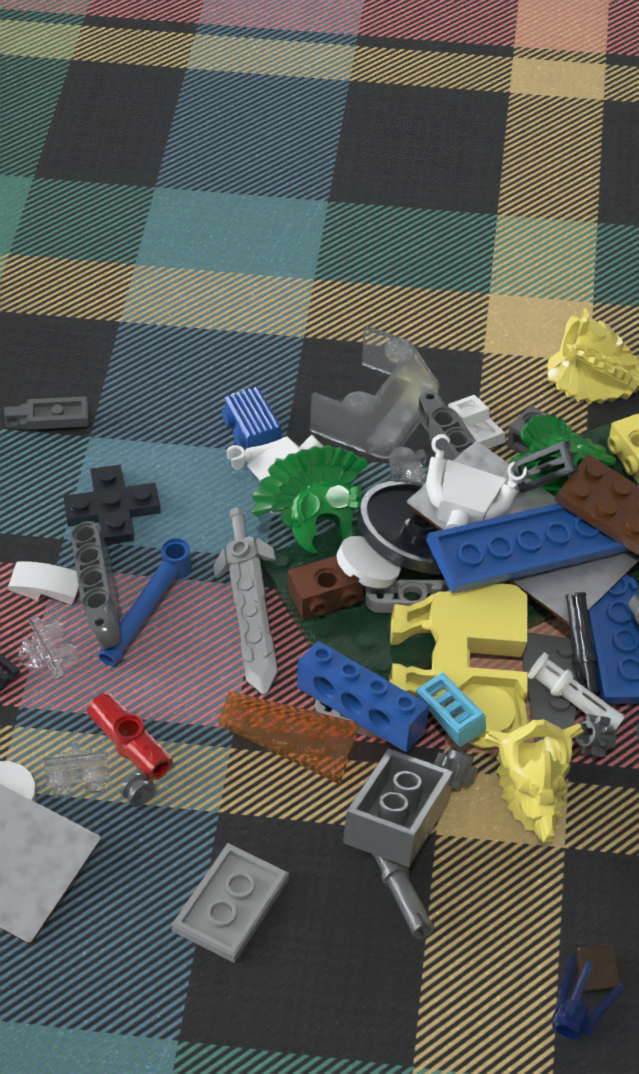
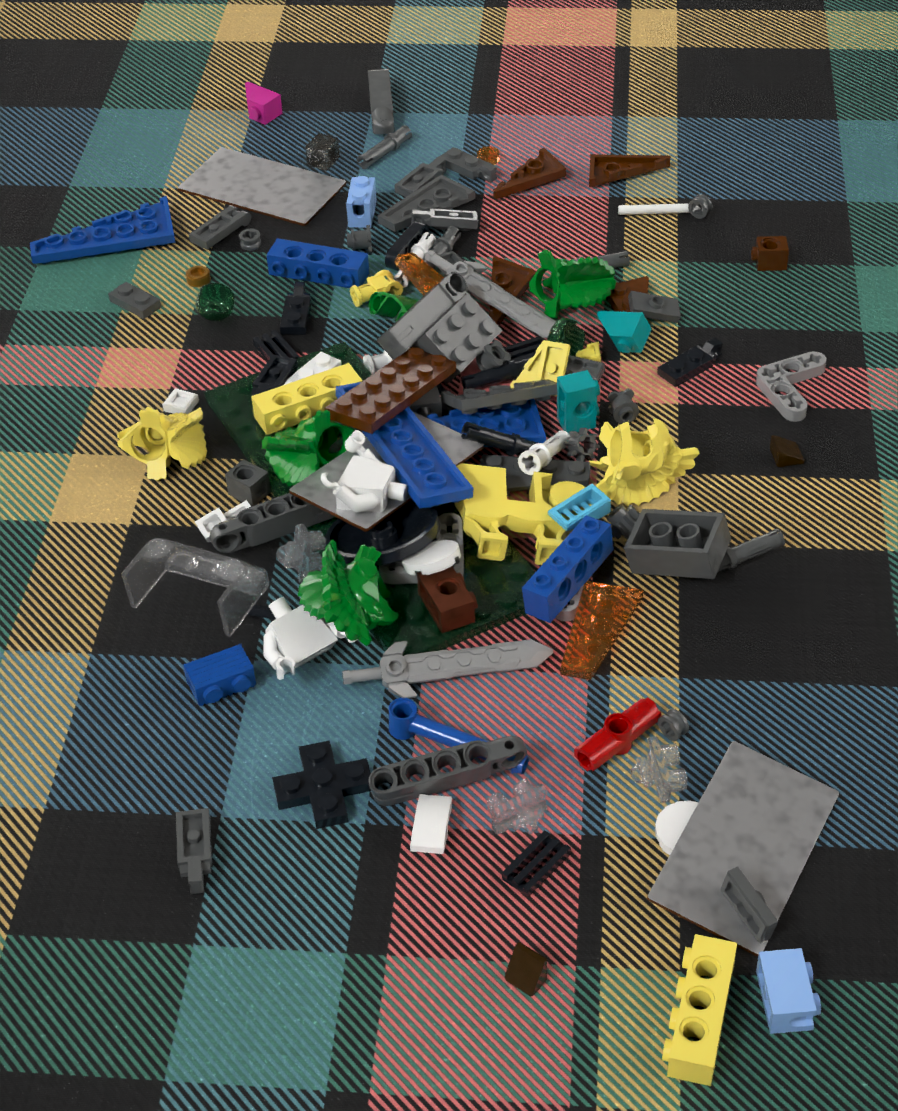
camera: 90 degrees left, 5 degrees down
light grey tile [171,843,289,963] -> none
black tile [511,441,579,493] -> none
clear blue plant [551,955,625,1040] -> none

